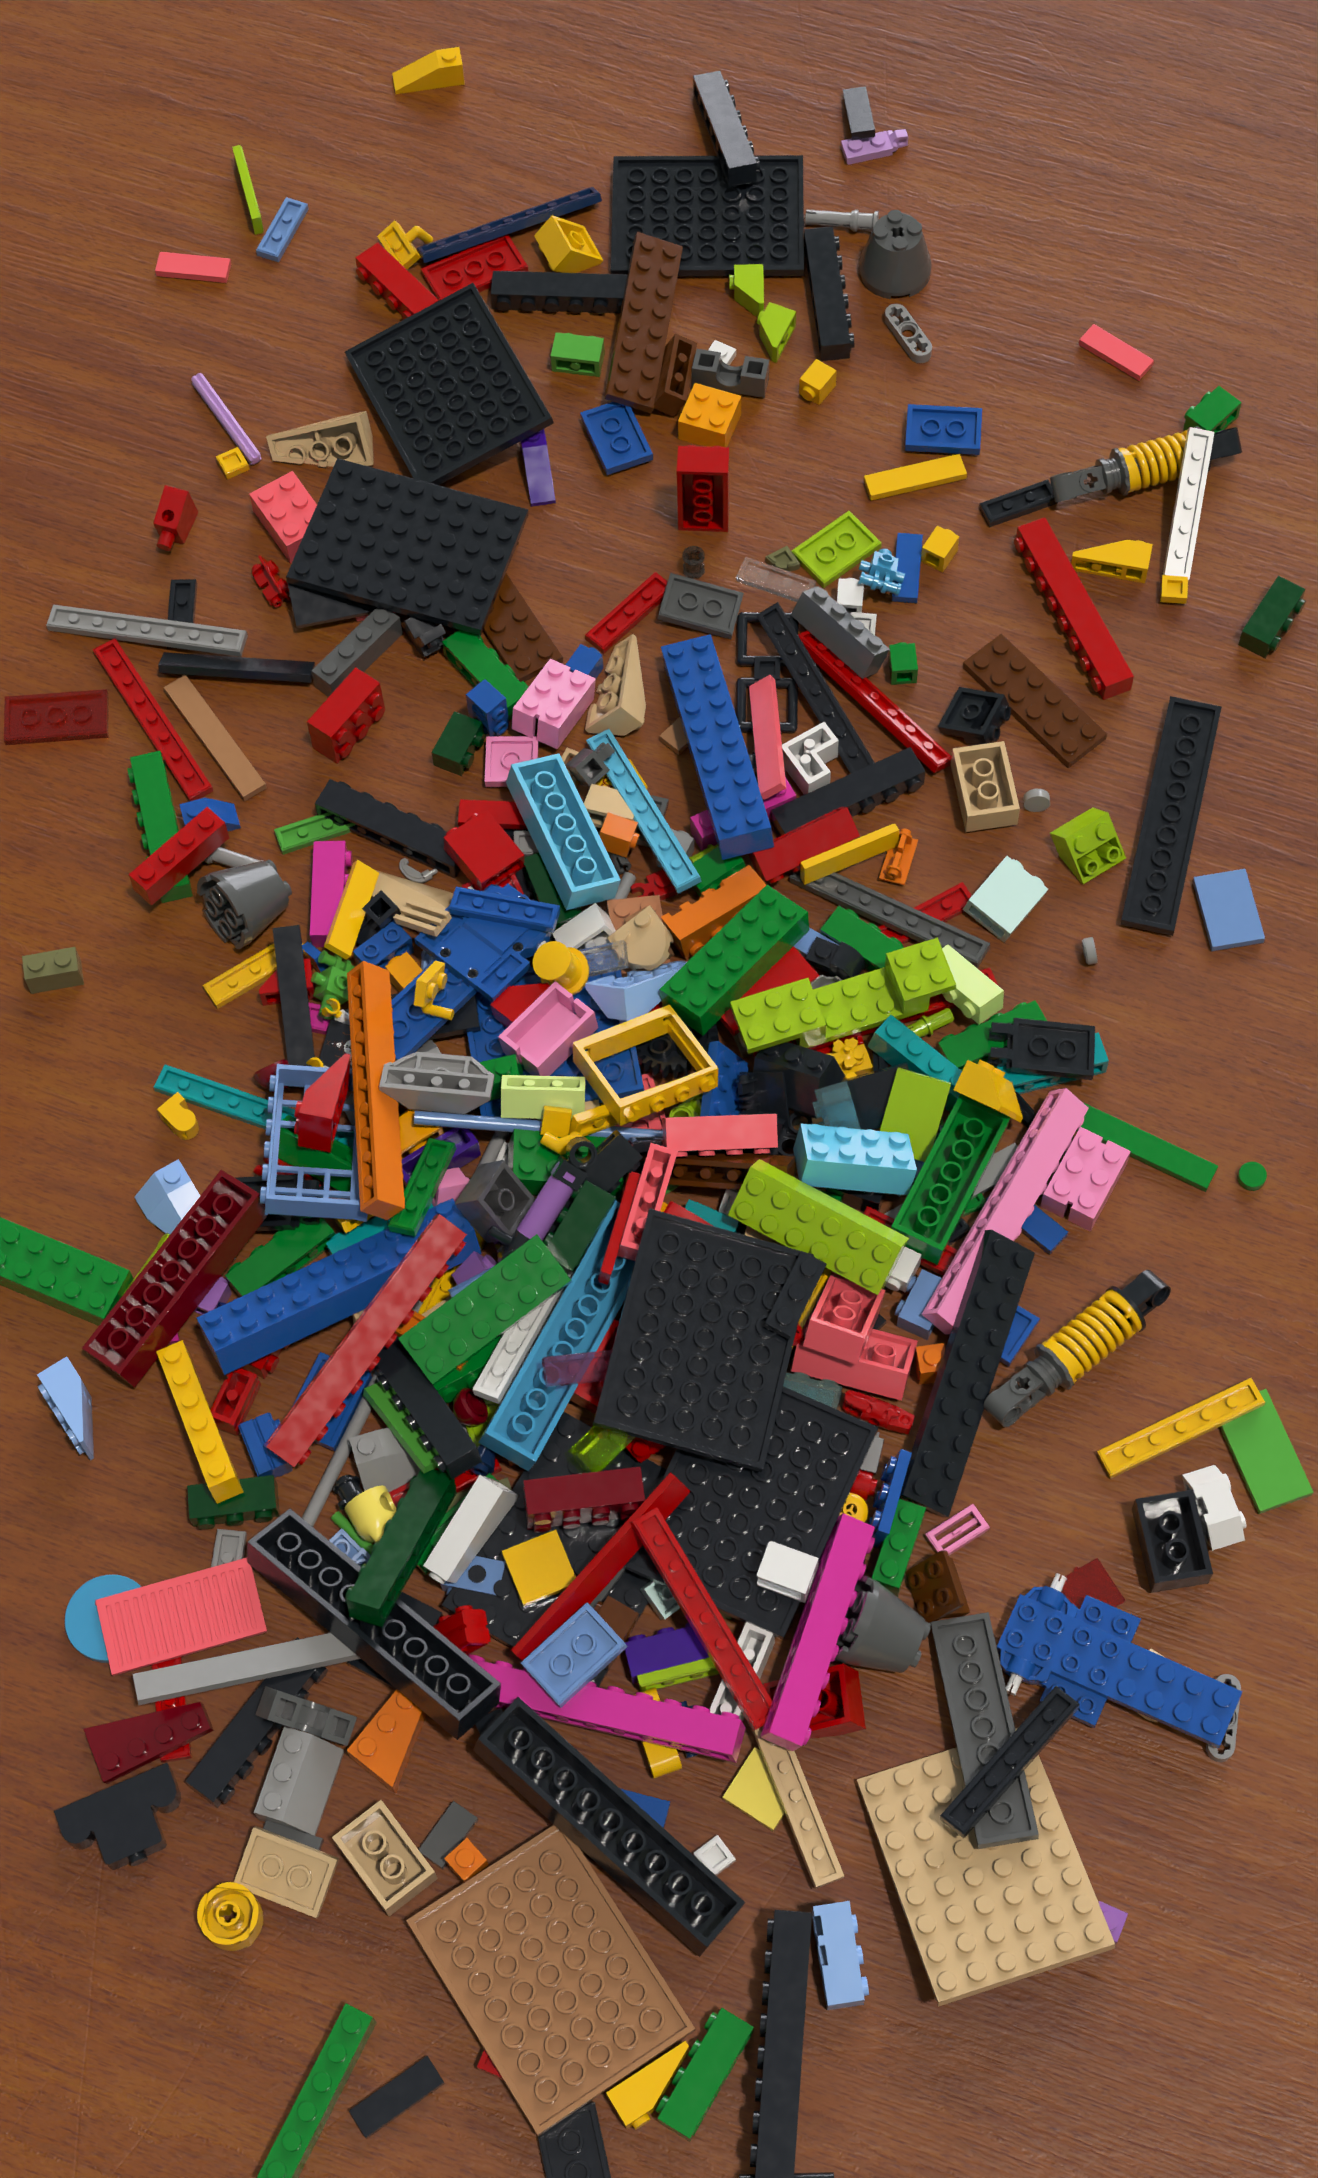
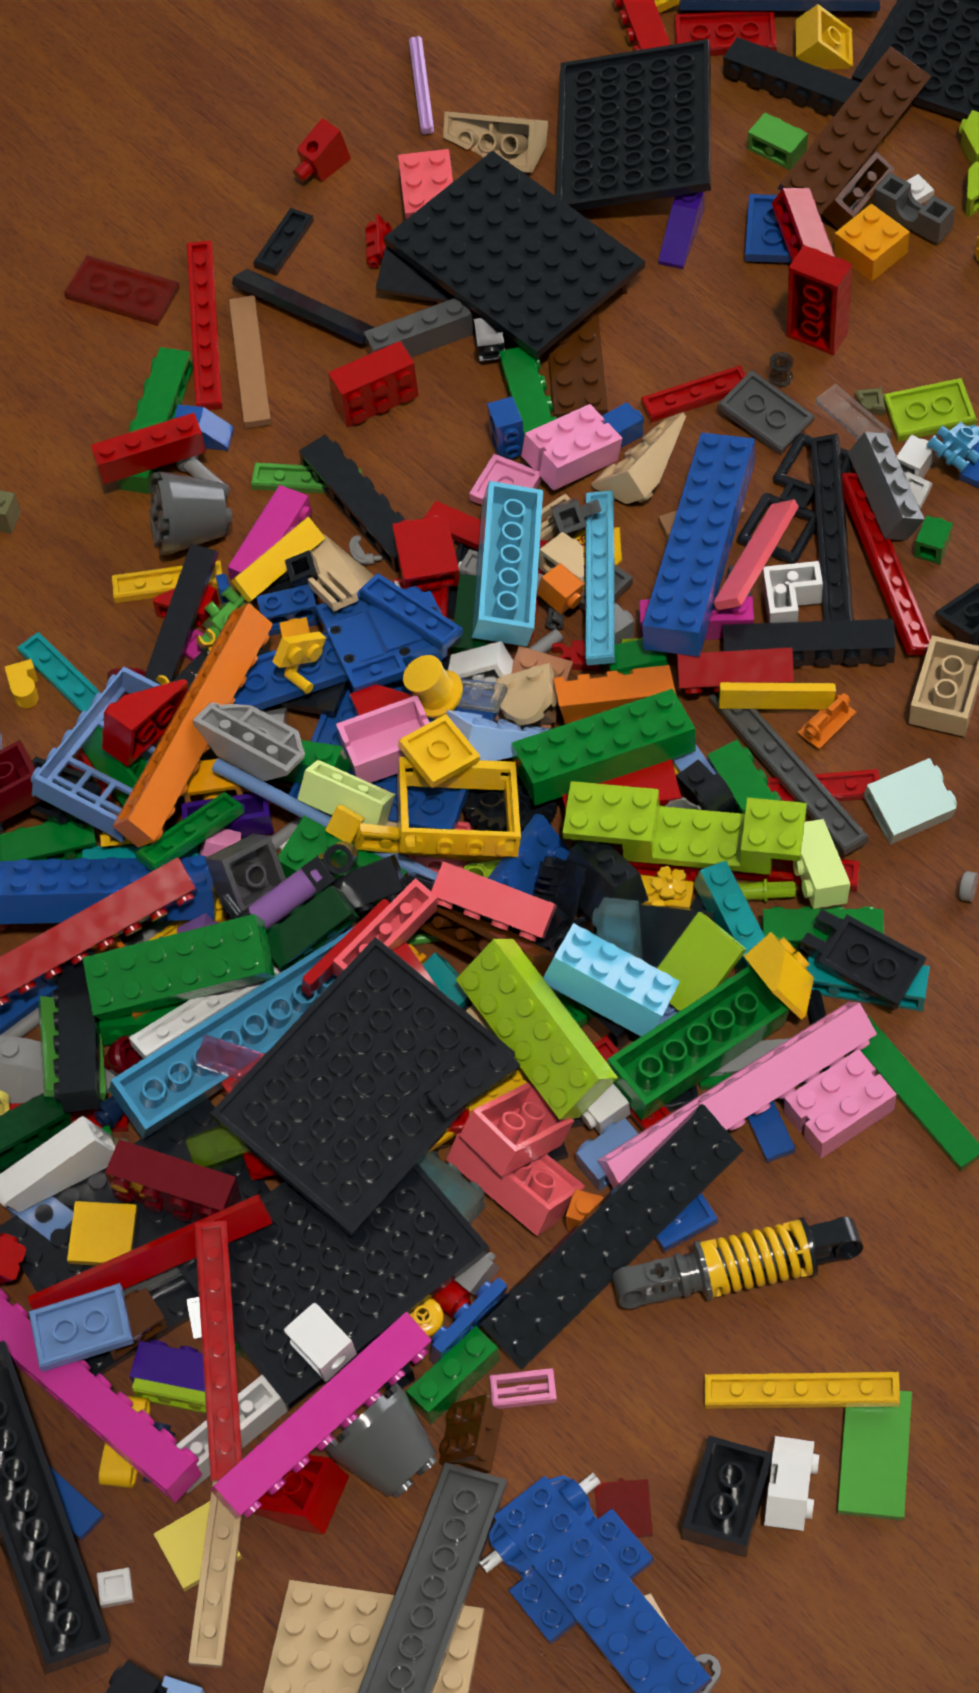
camera: 30 degrees right, 5 degrees down
light grey tile [46,605,248,657] -> none
yellow tile [216,447,250,480] -> none
dark green brick [431,711,486,776] -> none
yellow arm [540,1131,583,1155] -> none
red hinge [842,1390,915,1434] -> none
black tile [940,1686,1080,1839] -> none
none -> yellow plate [398,714,480,788]
none -> brick [771,188,835,262]

